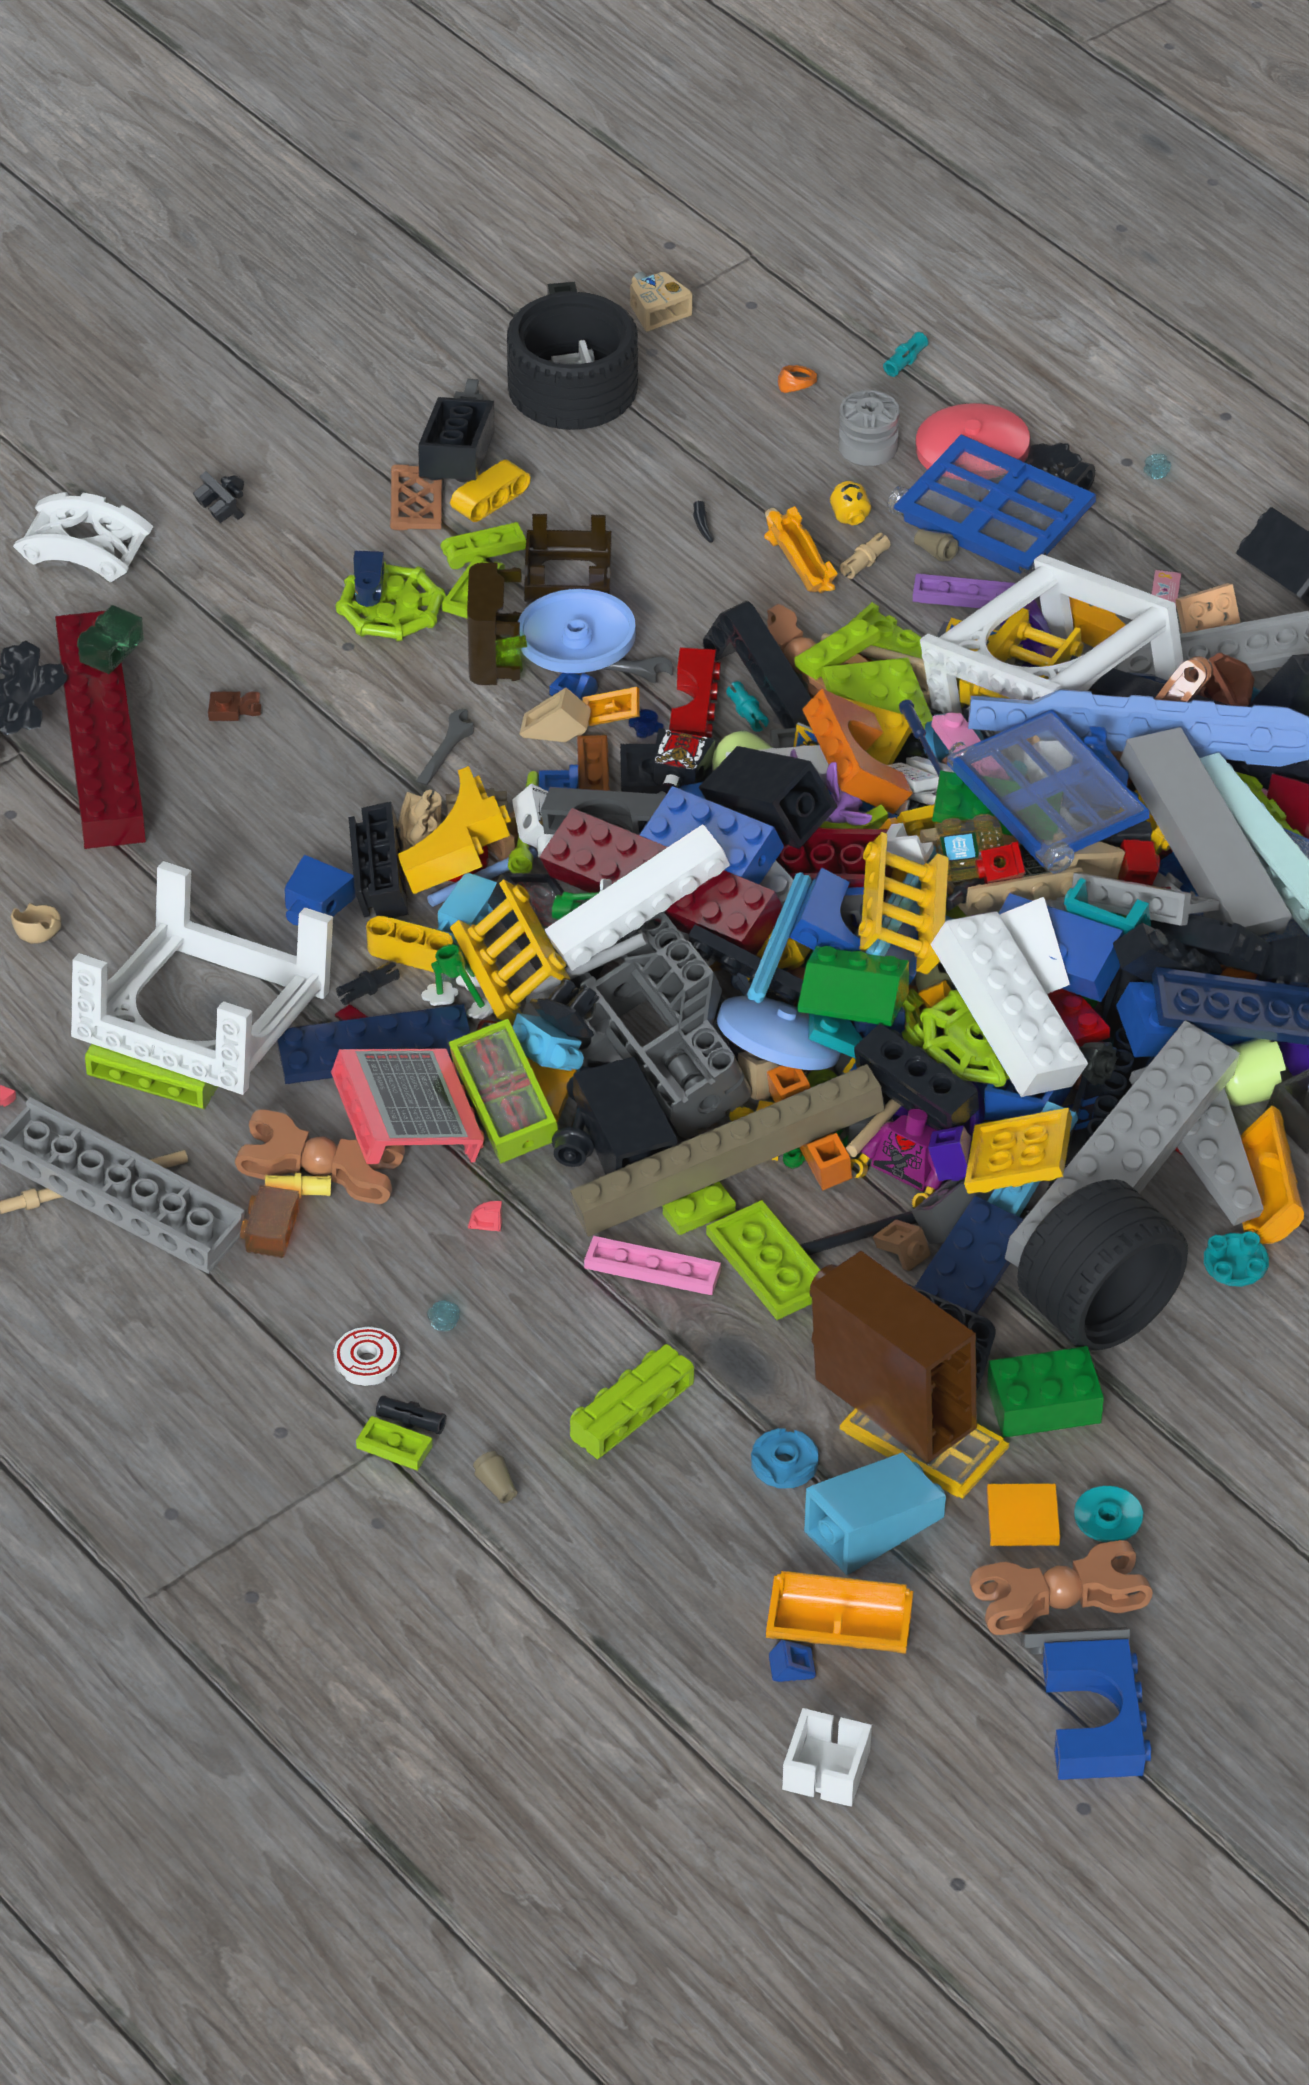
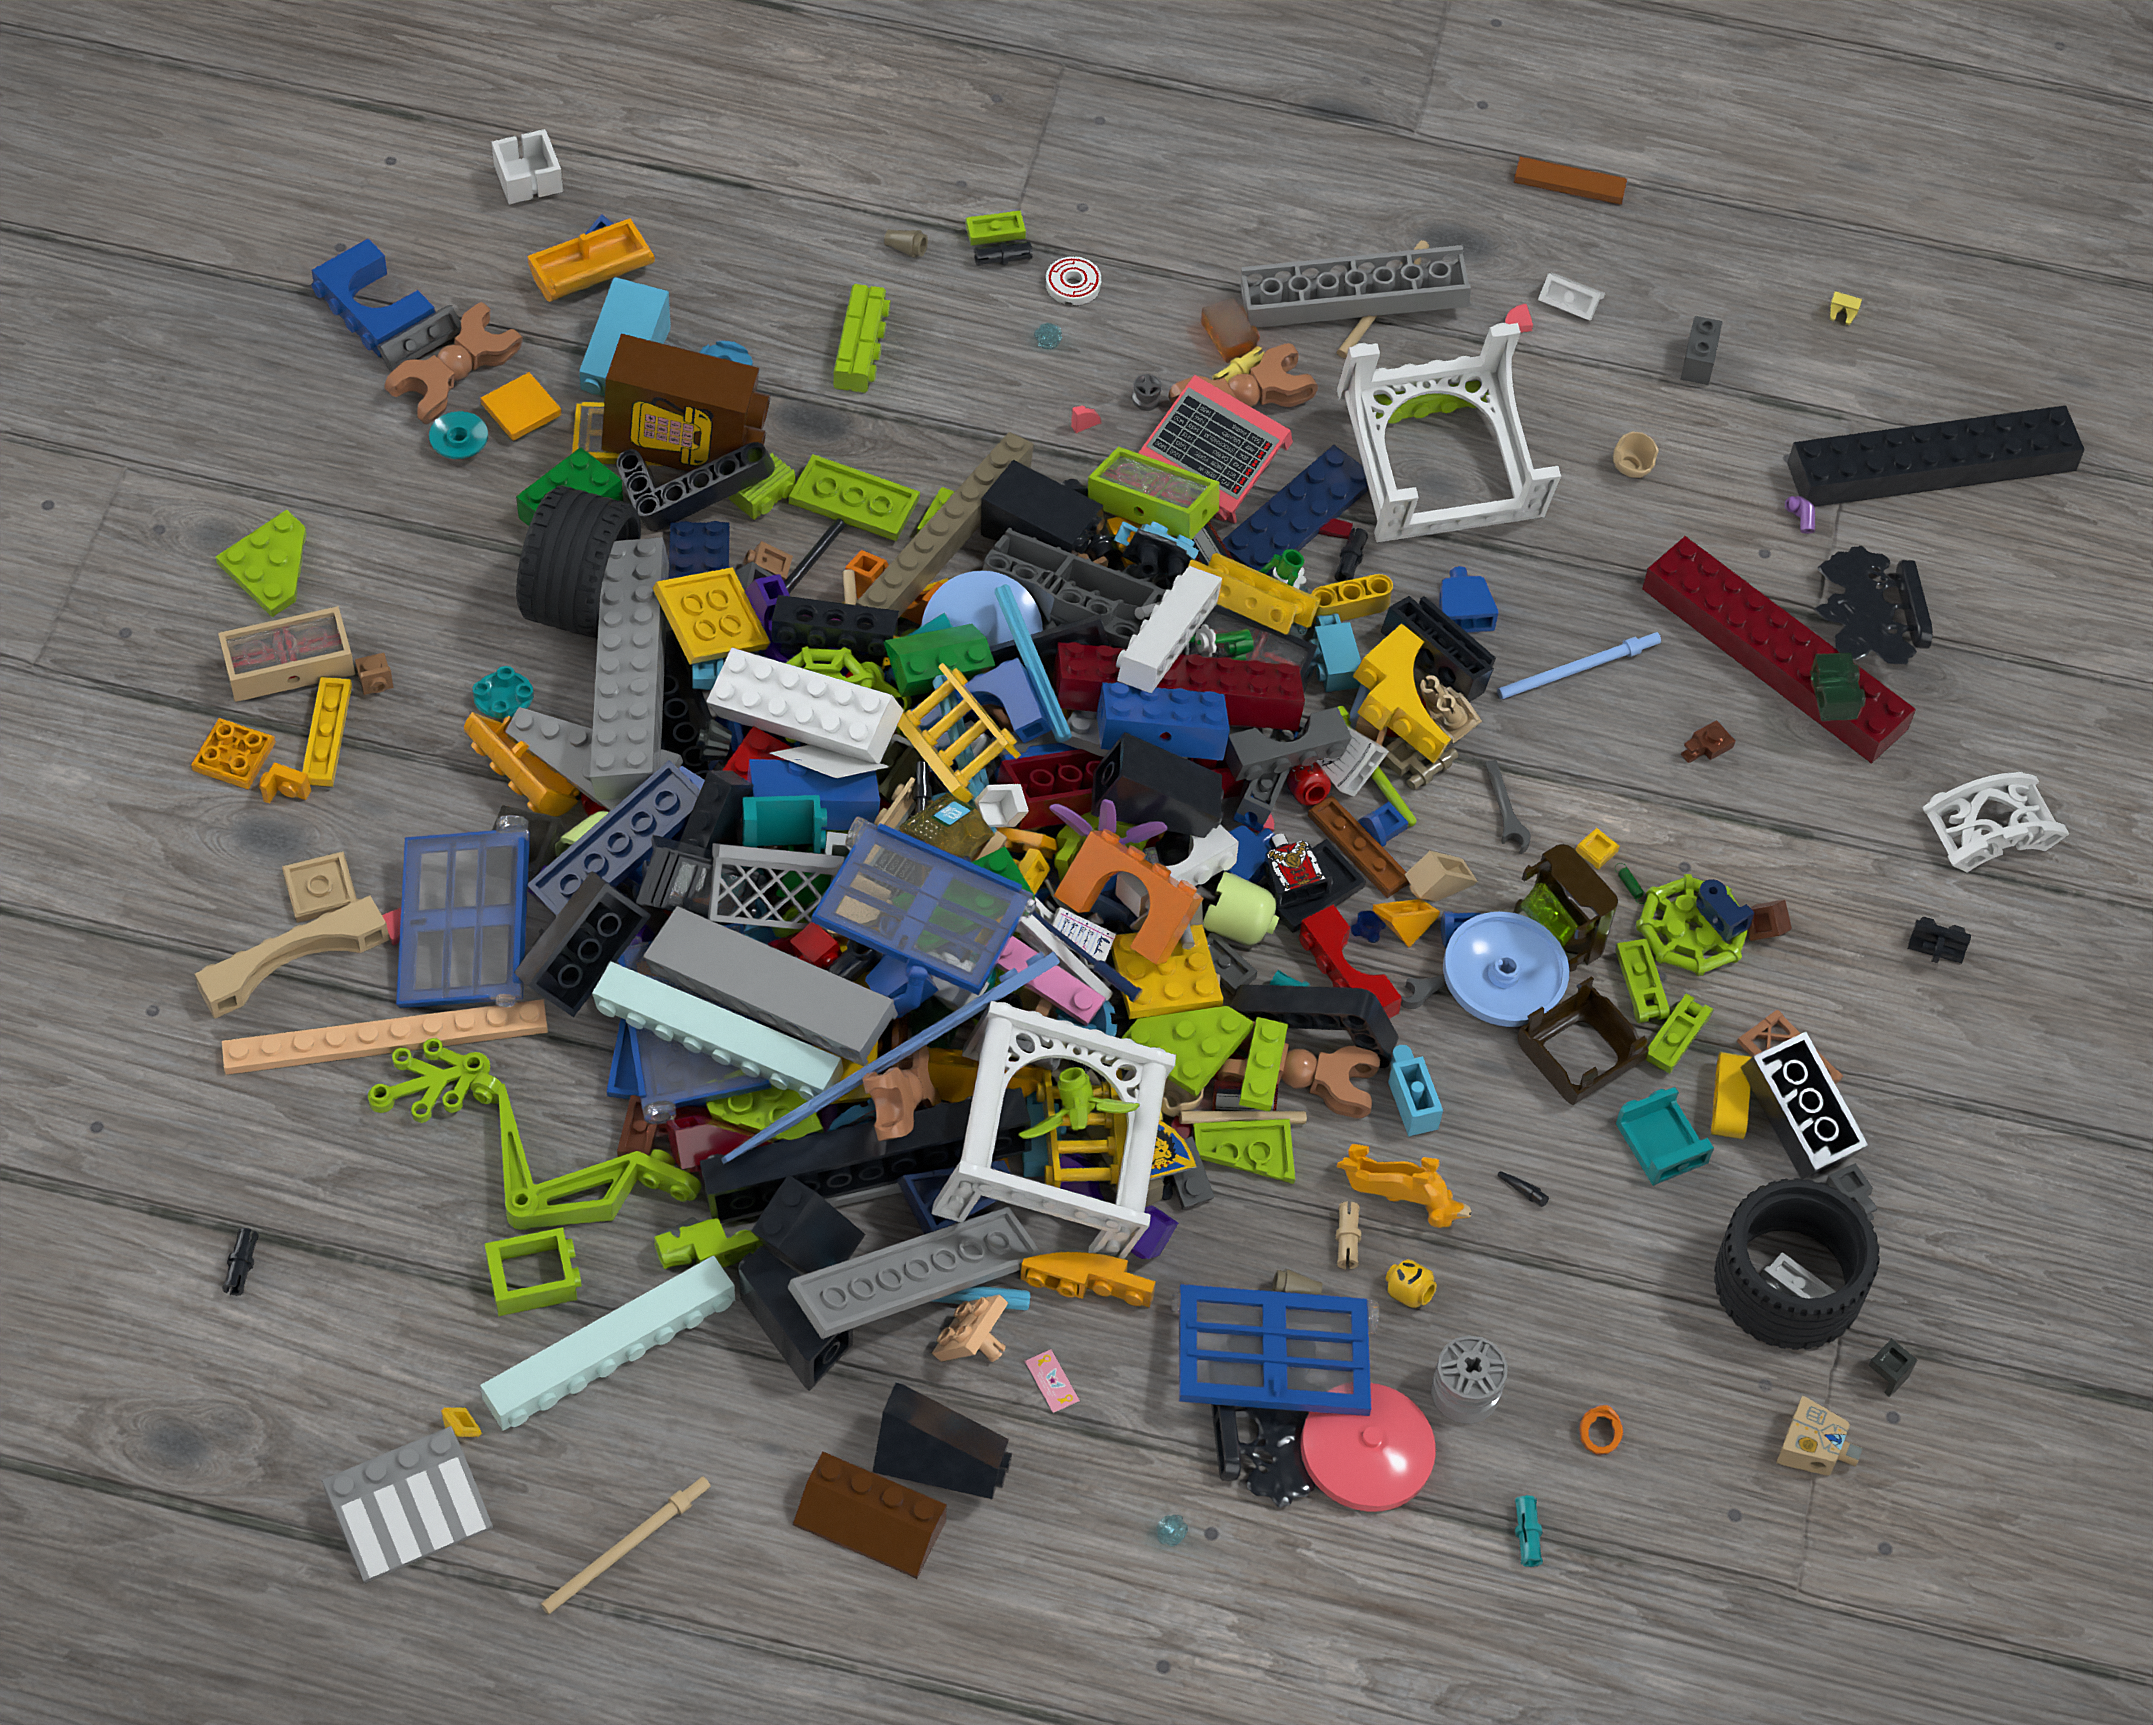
camera: 140 degrees right, 10 degrees up
bright pink plate [584,1236,721,1295] -> none
medium lavender plate [912,574,1015,608] -> none
red brick [975,841,1025,884] -> none
copper slope [1189,652,1255,707] -> none
none -> lime plant [1018,1067,1140,1139]
none -> flat silver wheel [1132,374,1162,411]
none -> medium azure brick [1388,1045,1443,1136]
none -> light blue bar [1497,632,1661,700]
none -> yellow tile [1575,828,1620,870]
none -> green piece [1615,863,1647,904]
none -> teal panel [1616,1087,1714,1186]
none -> copper panel [1748,899,1792,941]

